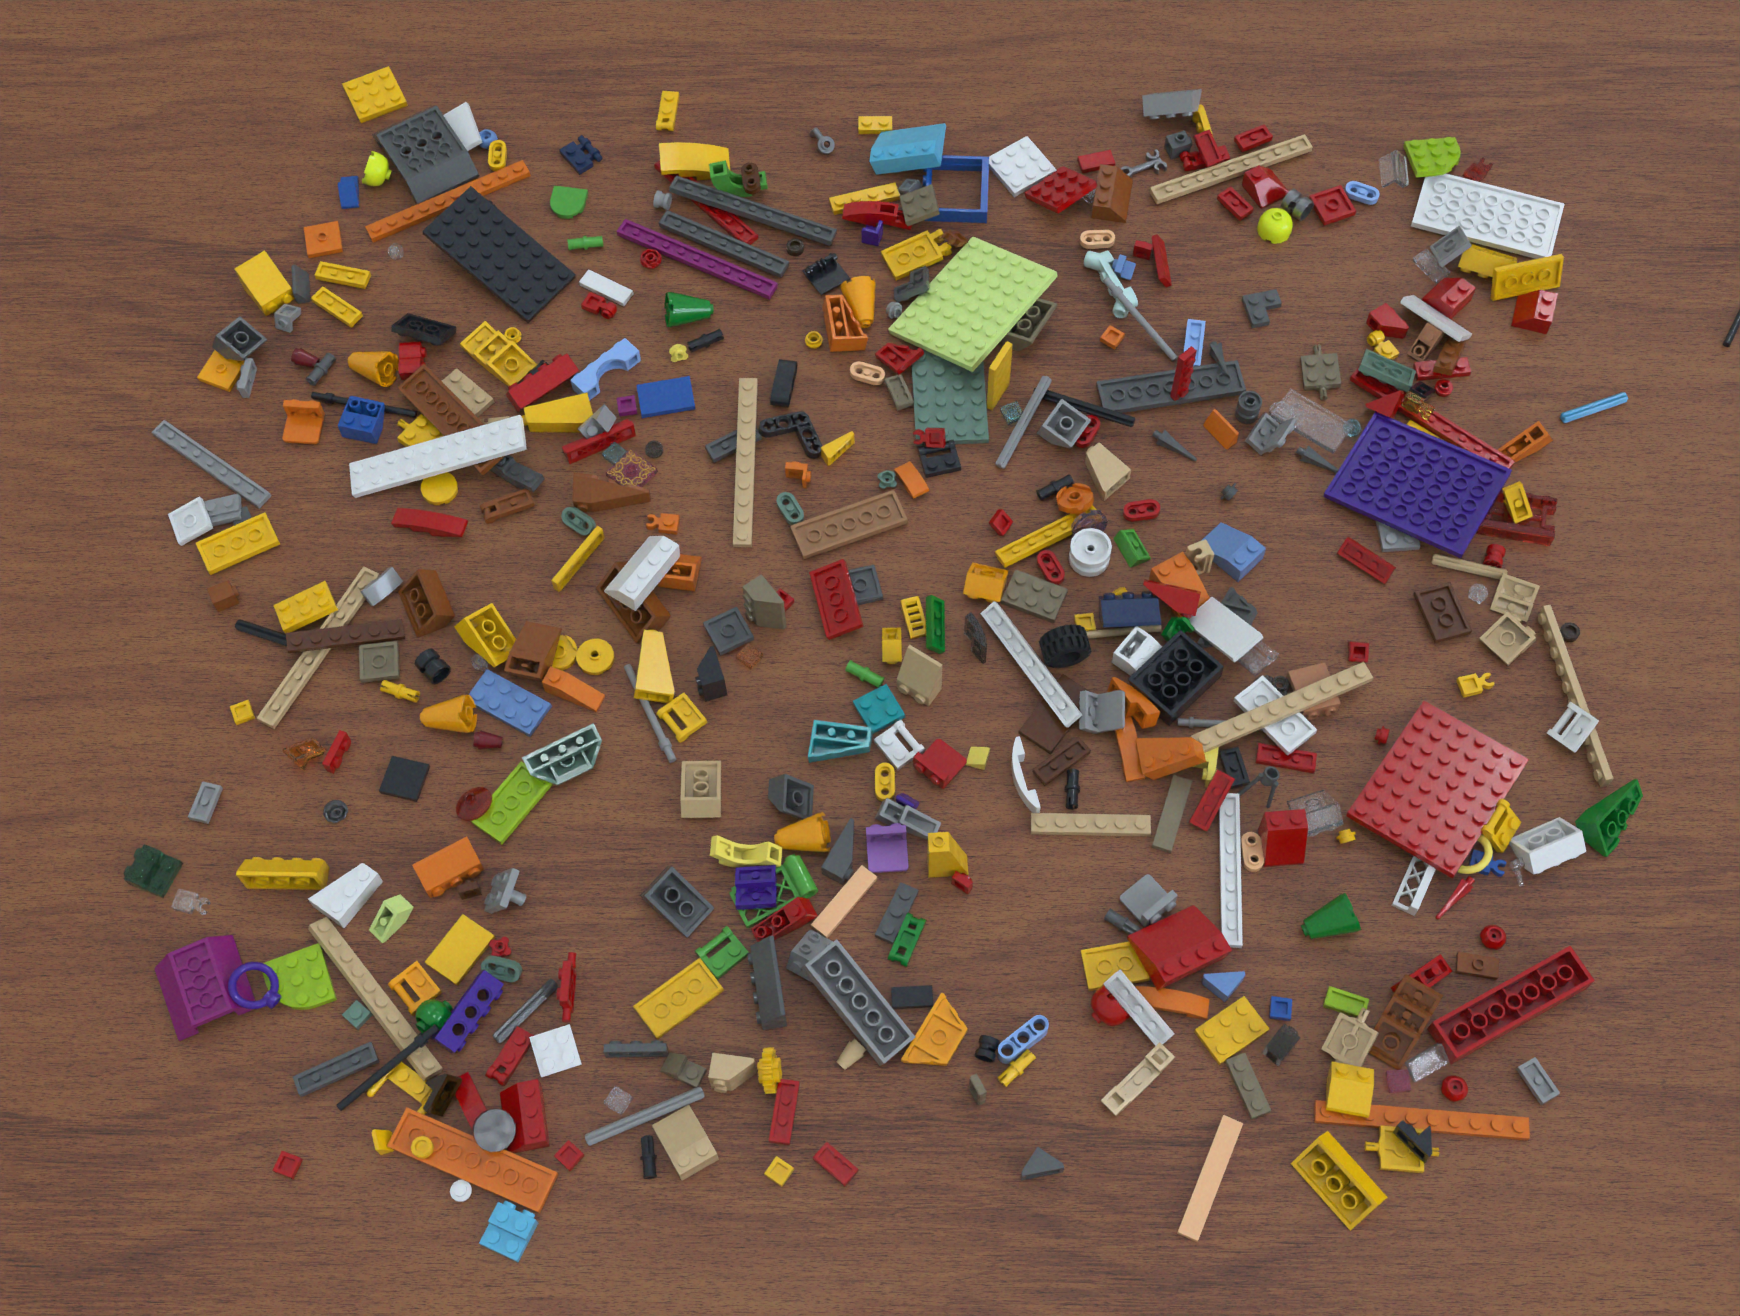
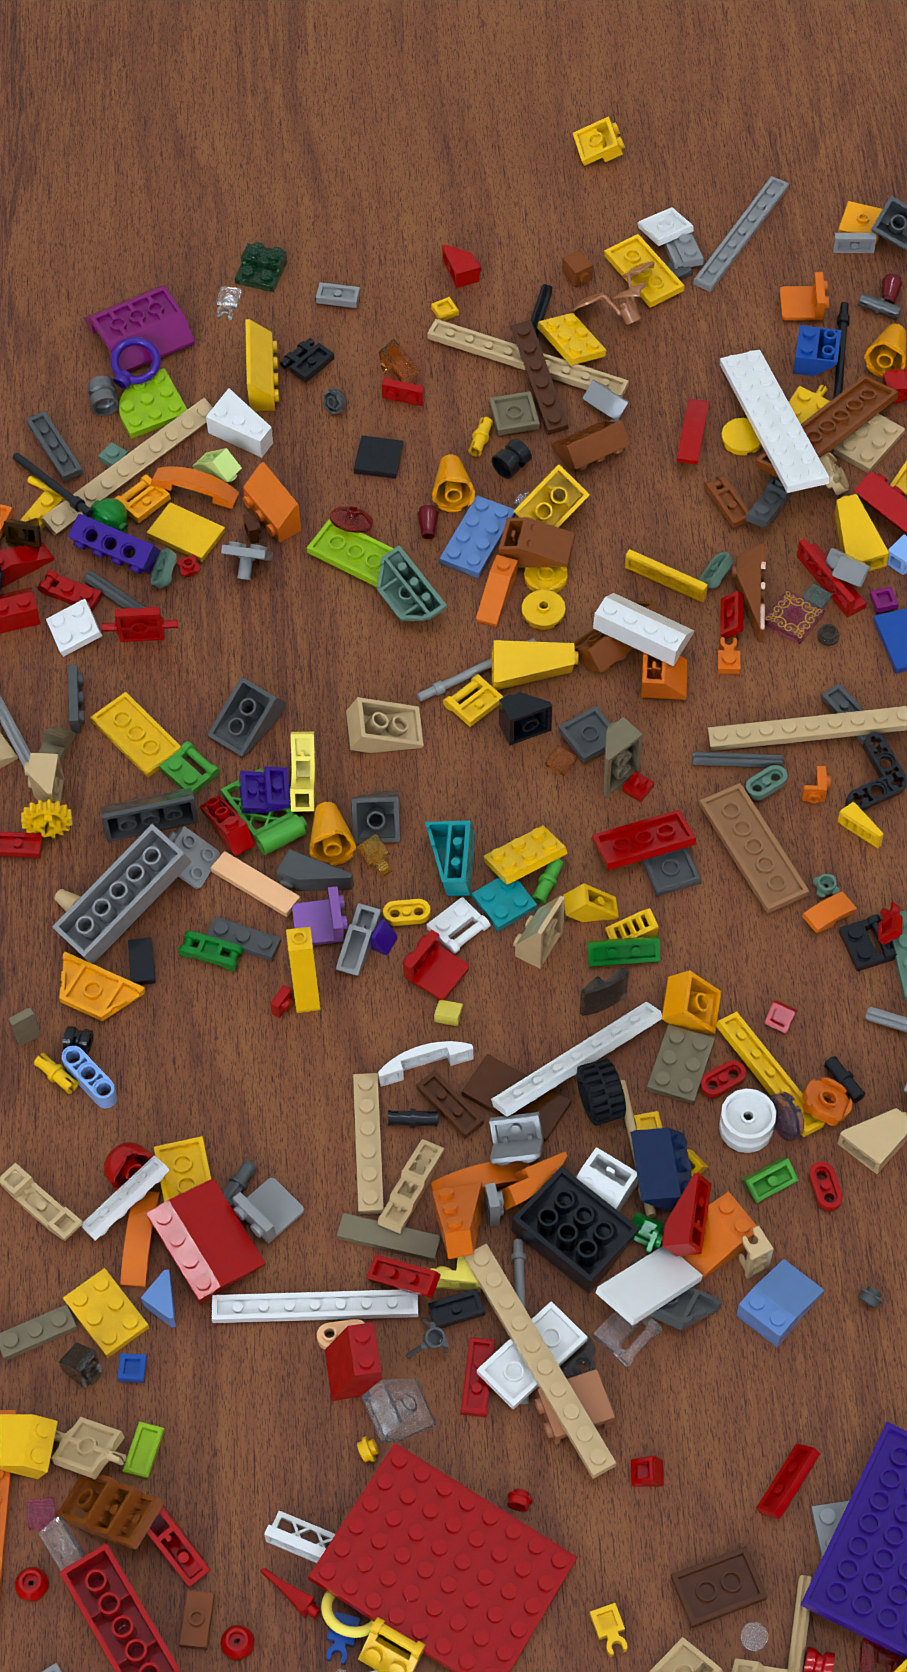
camera: 85 degrees right, 5 degrees down
clear tile [604,1085,633,1116] -> none
green cone [1301,893,1361,939] -> none
none -> flat silver wheel [87,376,119,416]
none -> orange slope [151,466,240,509]
none -> black plate [280,338,334,383]
none -> clear yellow plate [357,834,392,876]
none -> tan slope [378,1139,445,1234]
none -> red slope [442,244,482,288]
none -> yellow plate [483,825,568,885]
none -> light grey plate [485,1183,504,1227]
none -> nougat plant [571,261,654,325]
none -> yellow plate [573,116,625,166]
none -> dark grey axle [692,751,784,768]
none -> red plate [720,591,744,639]

